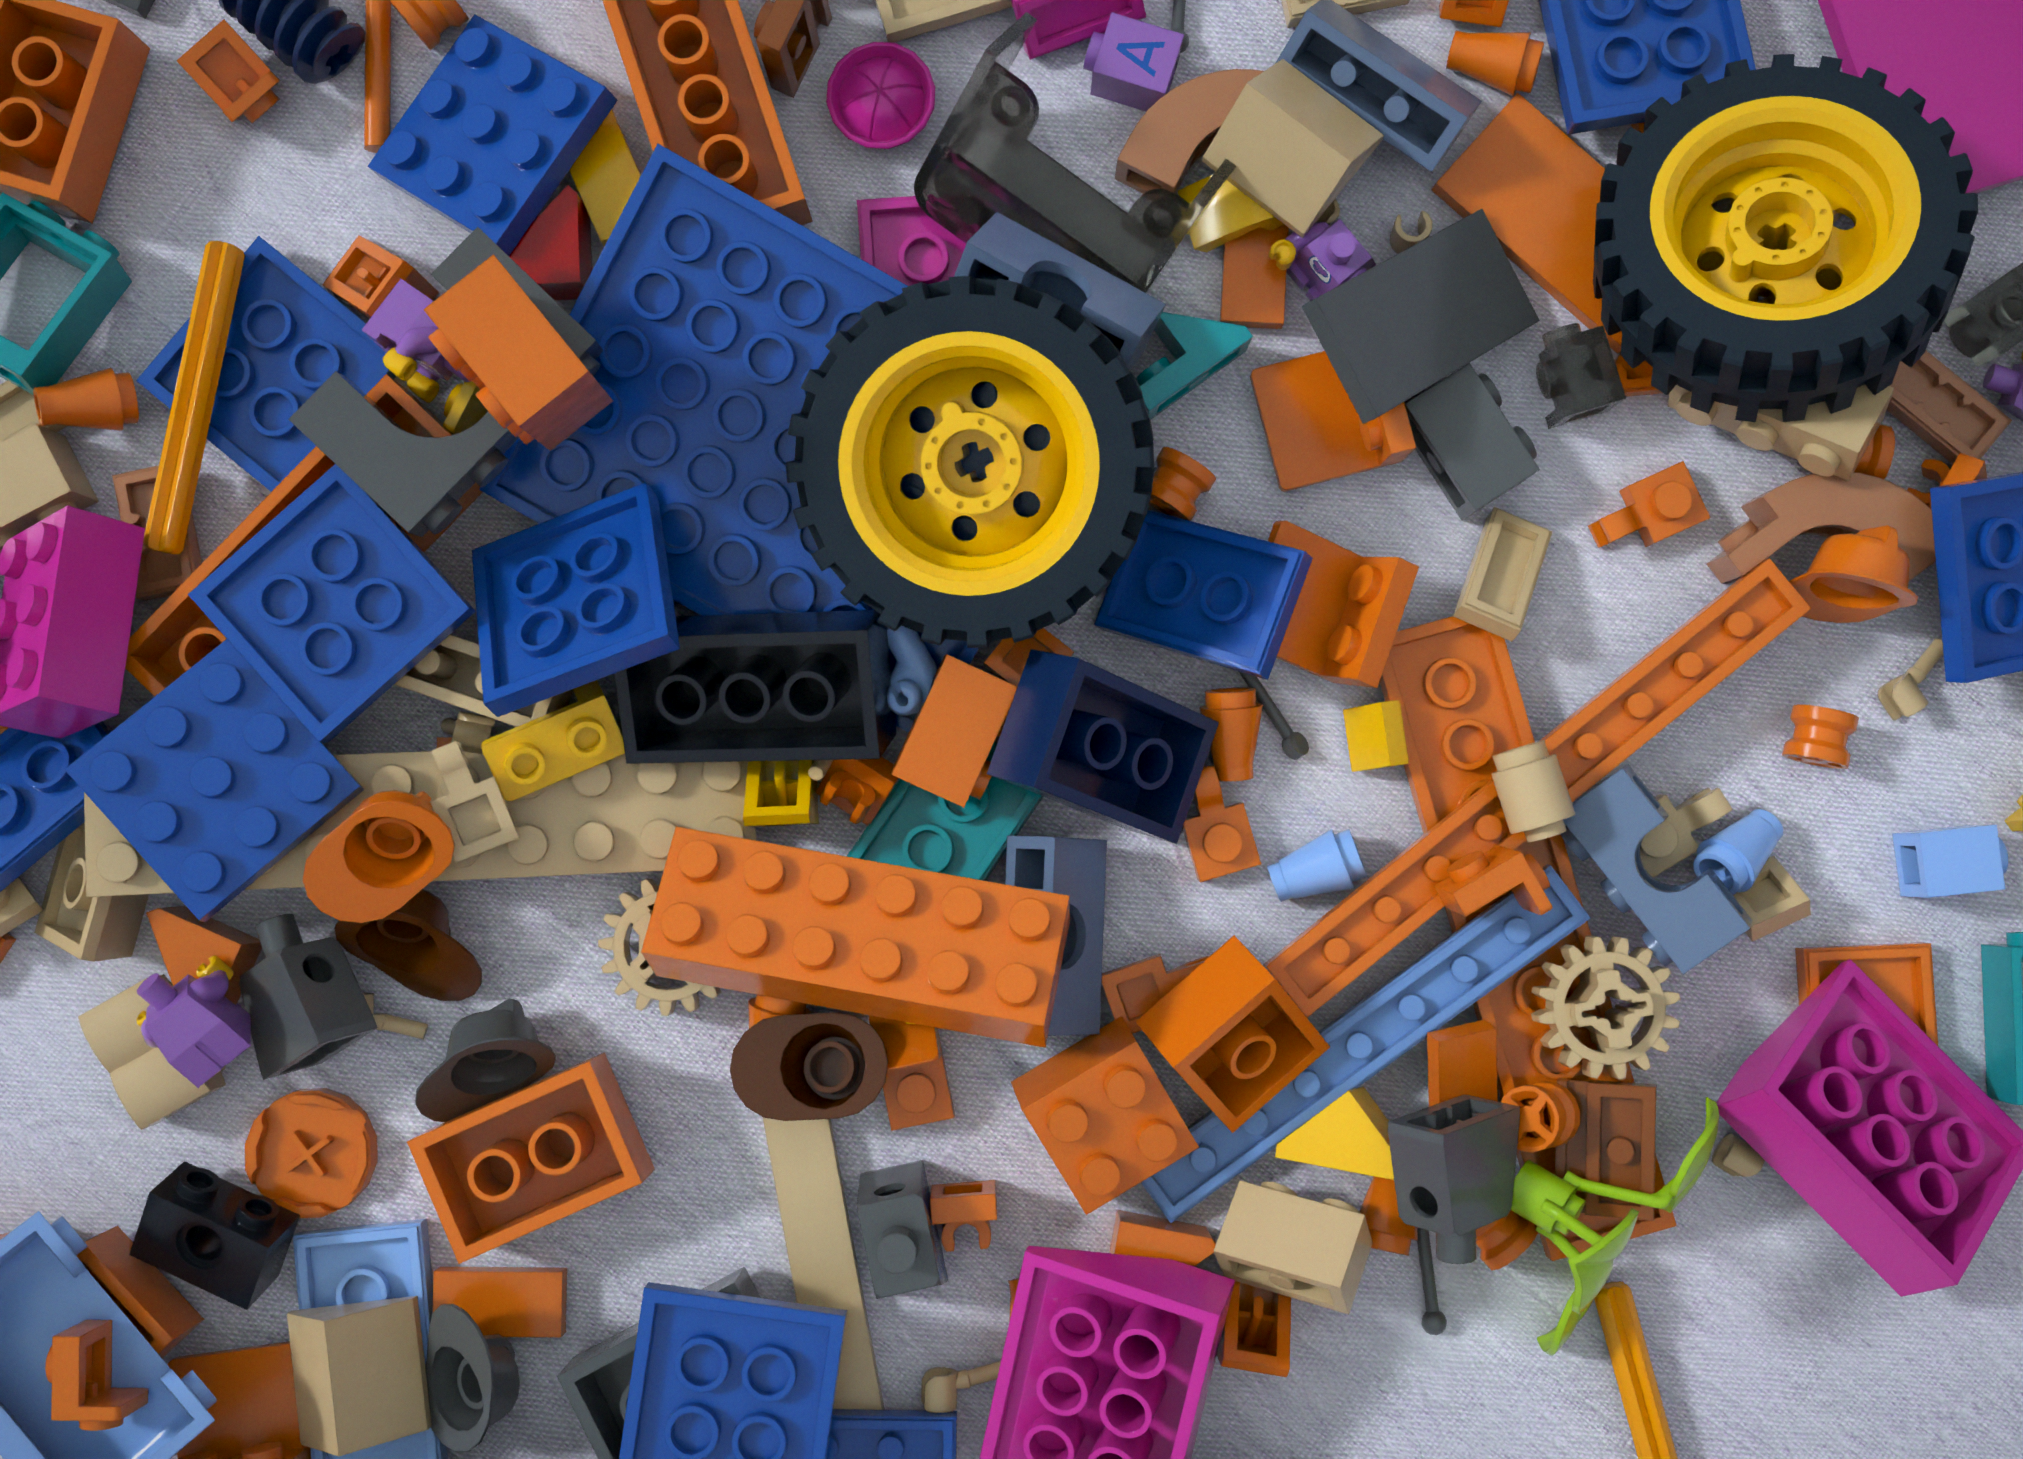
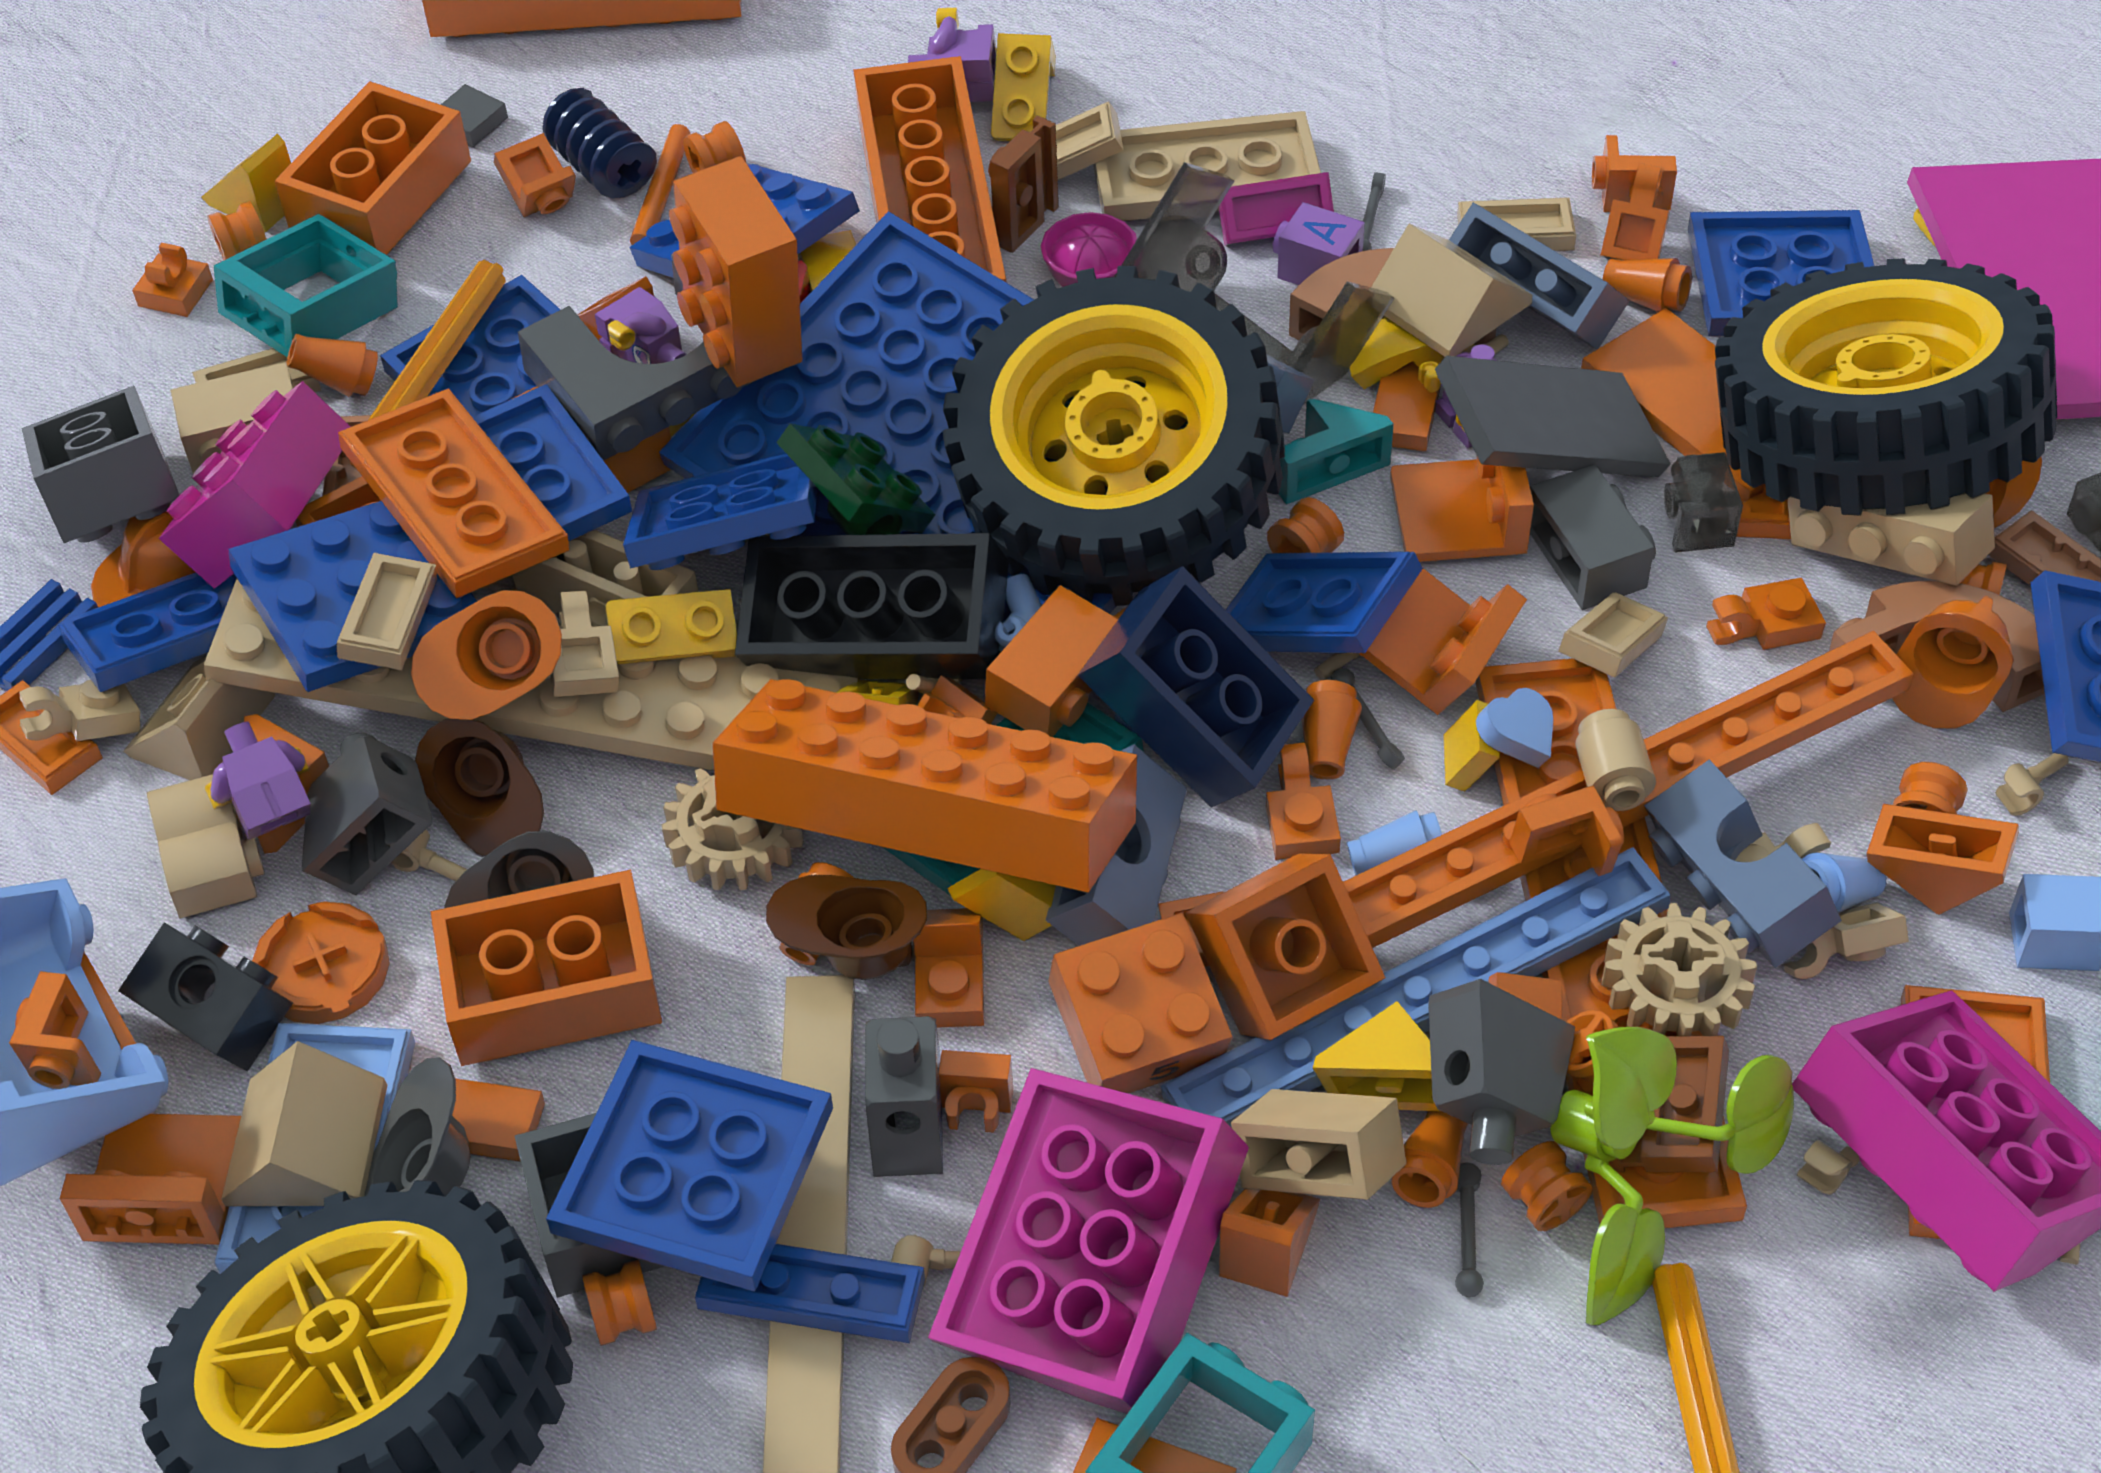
camera: 10 degrees right, 35 degrees down
none -> tan tile [337,553,437,670]
none -> orange tile [338,388,569,599]
none -> dark green plate [776,423,936,535]
none -> light blue tile [1476,688,1553,768]
none -> orange slope [1867,804,2019,915]

